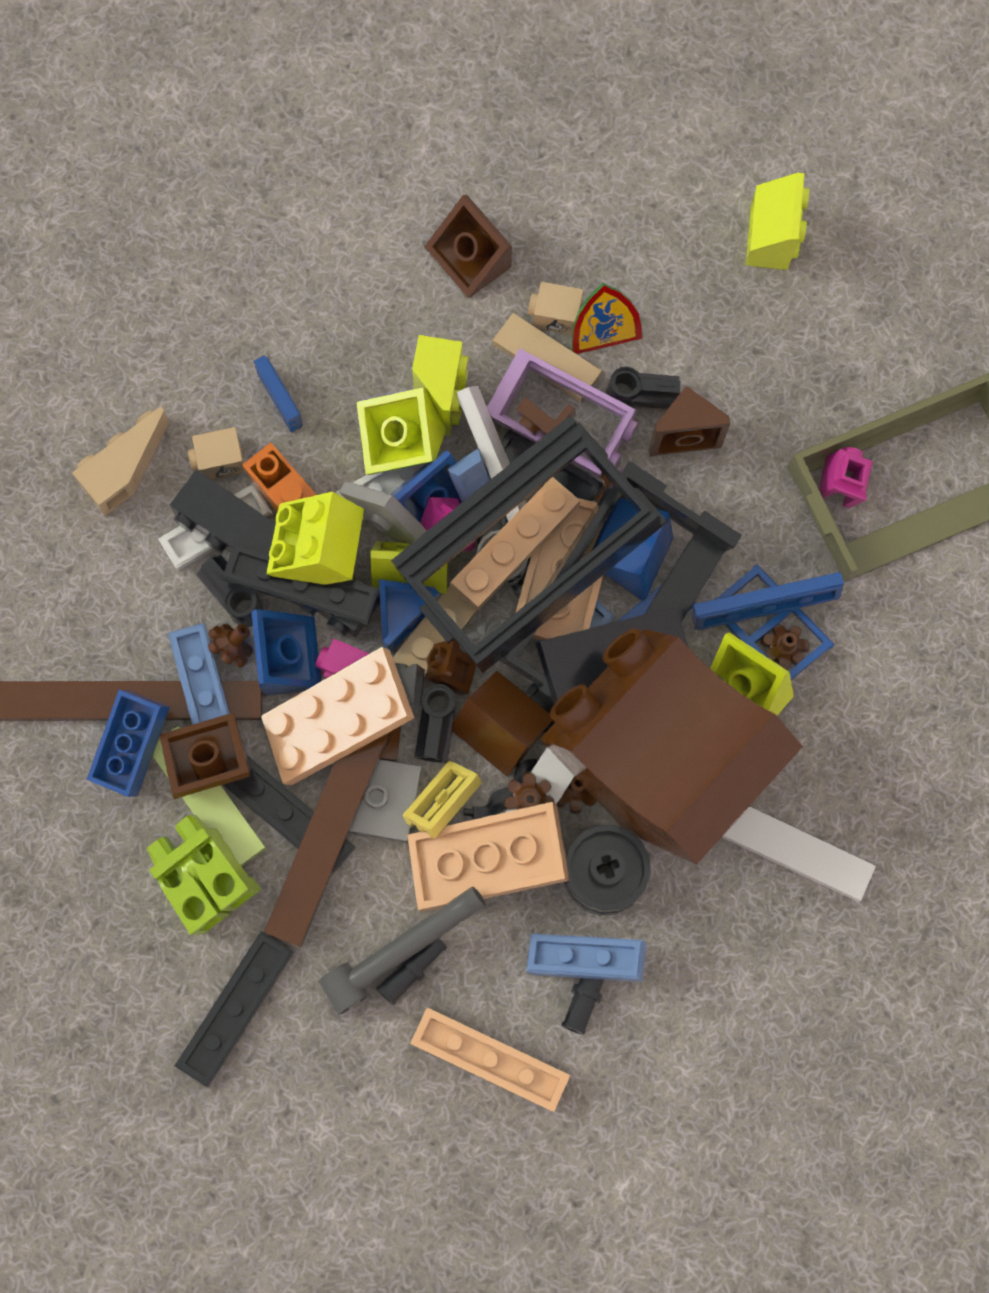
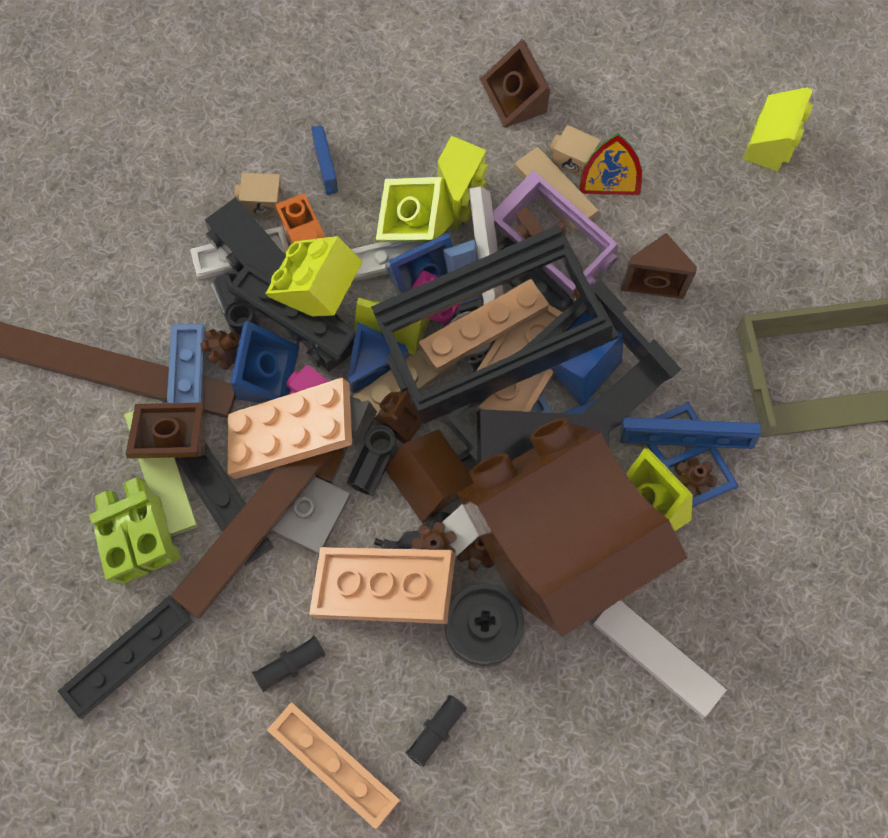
camera: 15 degrees right, 5 degrees down
tan slope [72,406,169,516] -> none
blue piece [86,690,170,797] -> none
dark grey piece [318,886,486,1015] -> none
light grey plate [339,482,427,544] -> none
light yellow tile [402,760,482,838] -> none
medium blue tile [526,934,647,982] -> none
black piece [605,366,681,409] -> none
dark pink window [819,447,873,508] -> none

